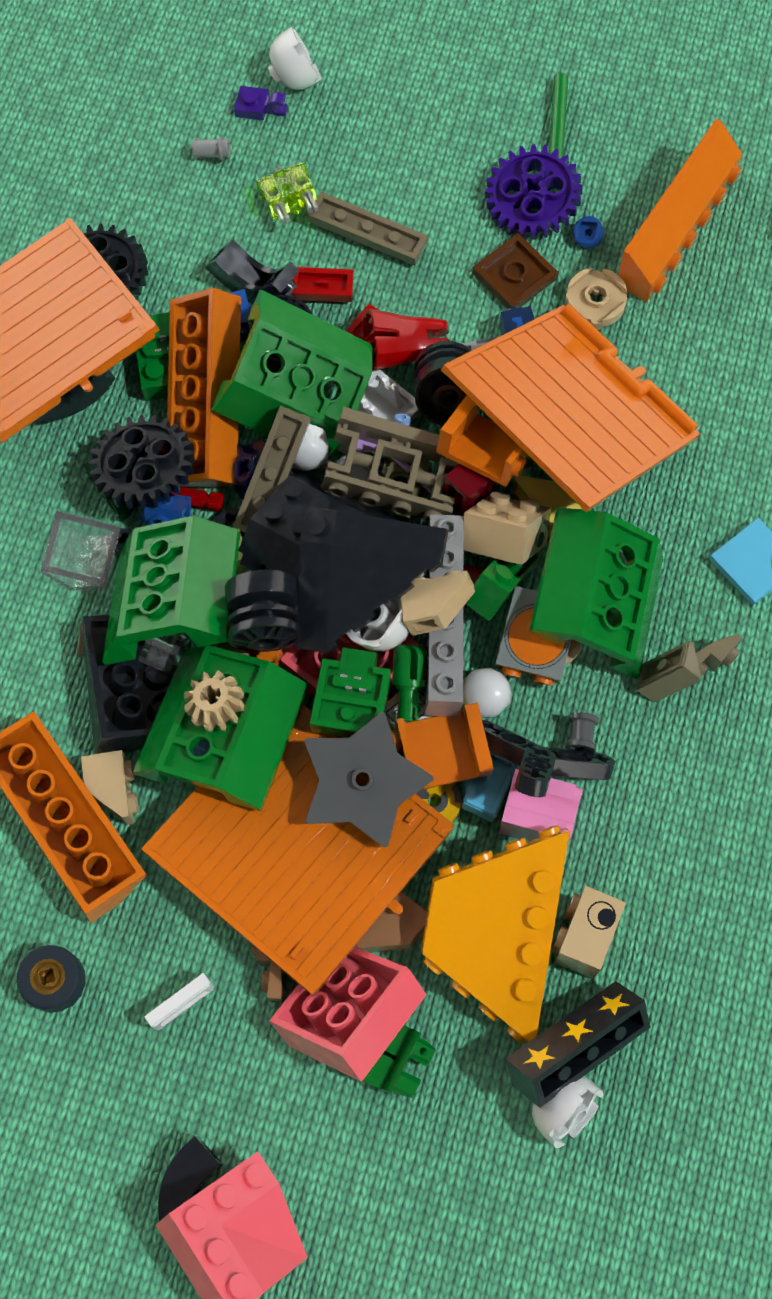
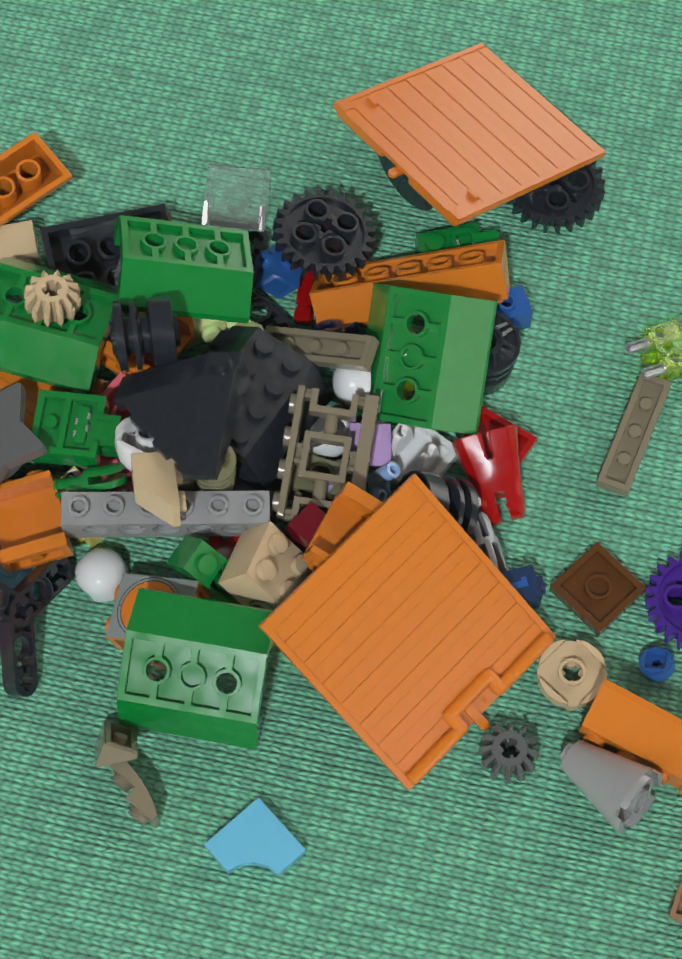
camera: 85 degrees right, 5 degrees down
black arch [205,240,300,304] -> none
red plate [291,267,354,302] -> none
dark grey bush [565,712,599,752] -> none
none -> dark grey gear [478,722,539,784]
none -> light grey cone [560,740,663,834]

